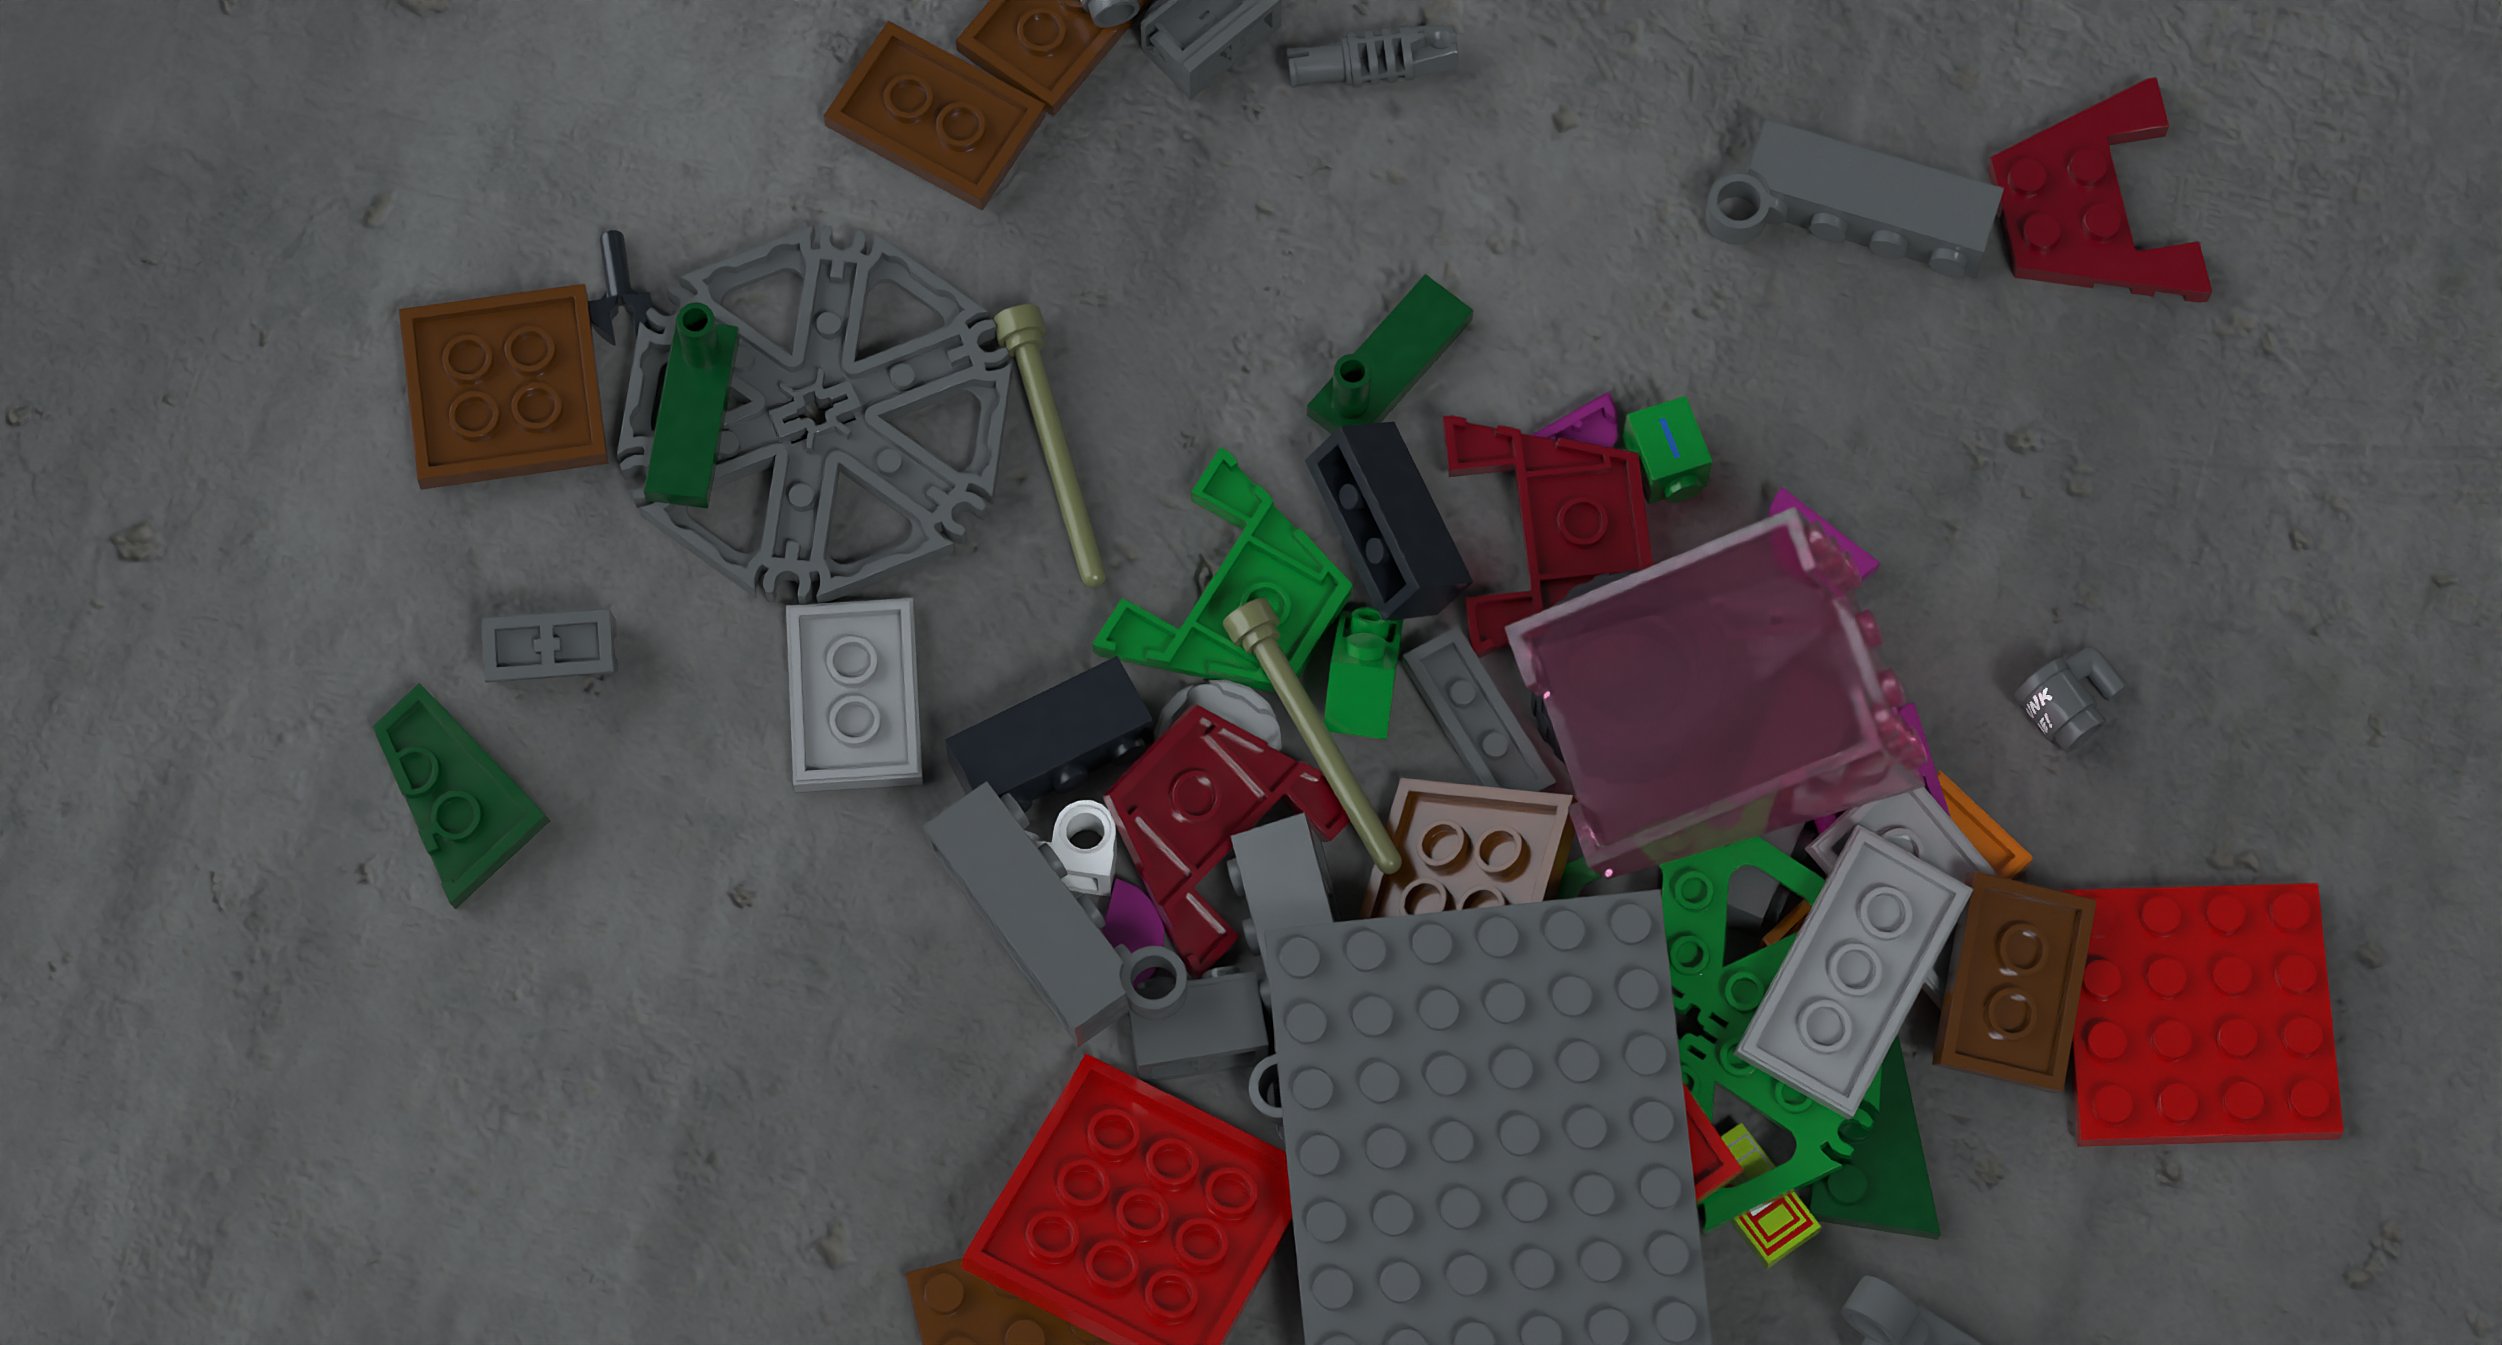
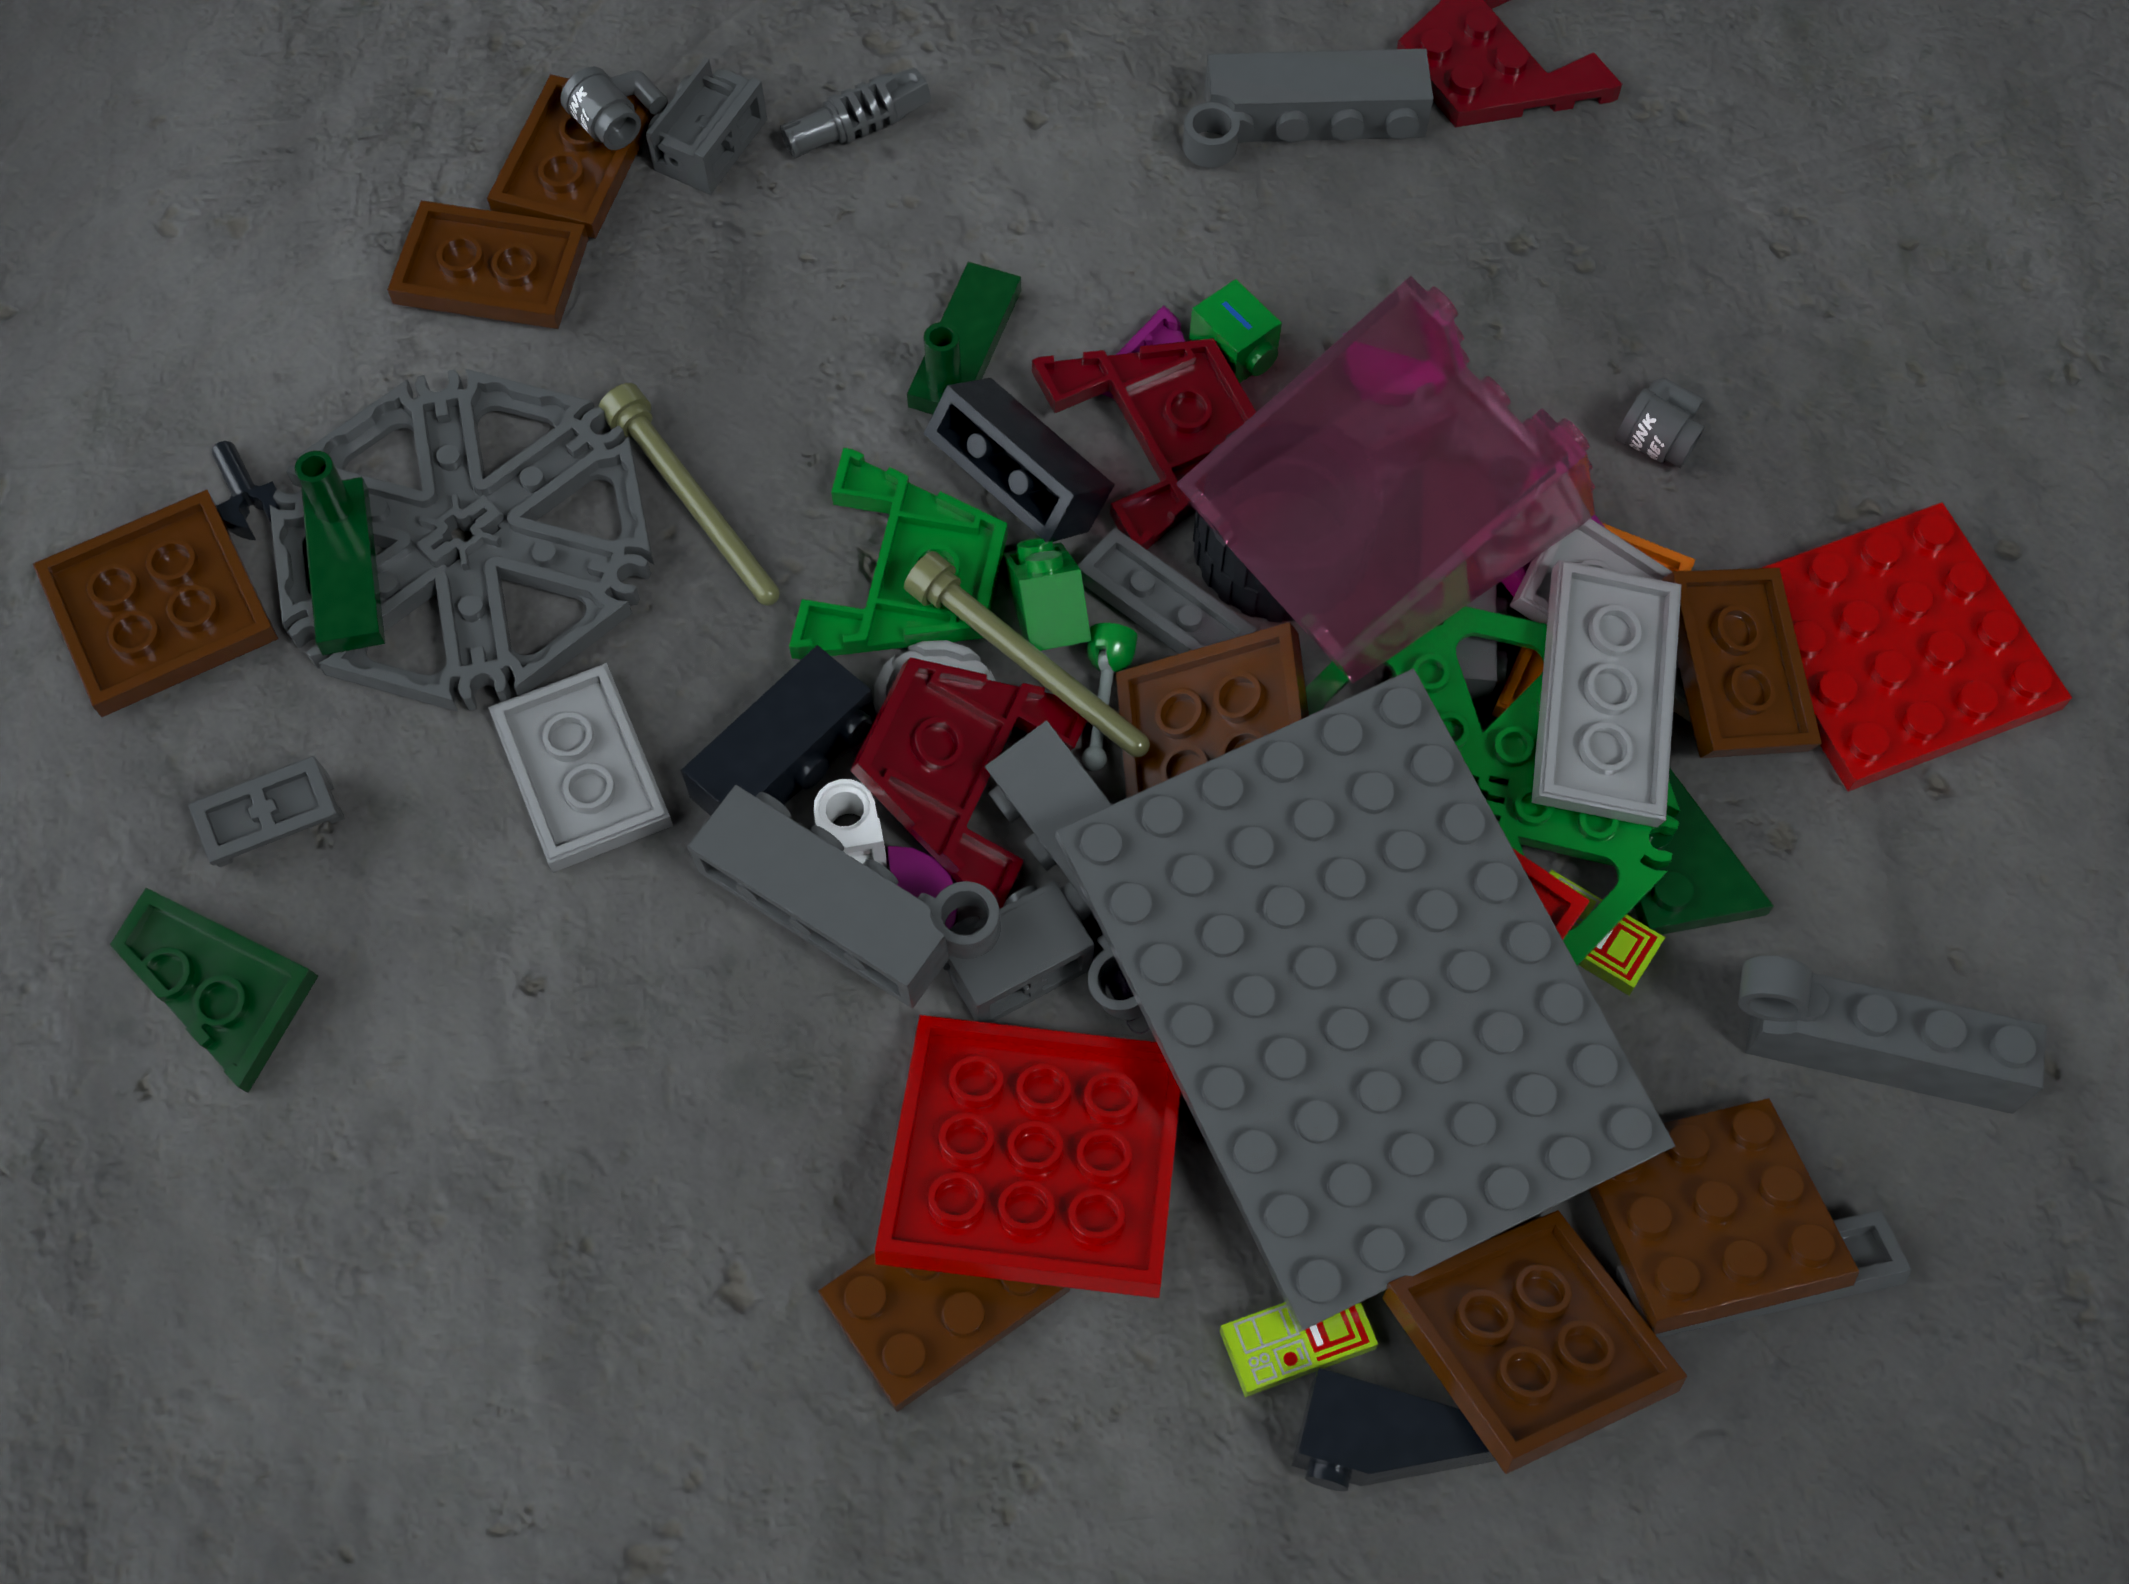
camera: 20 degrees left, 5 degrees down
none -> hinge [1082,623,1138,771]

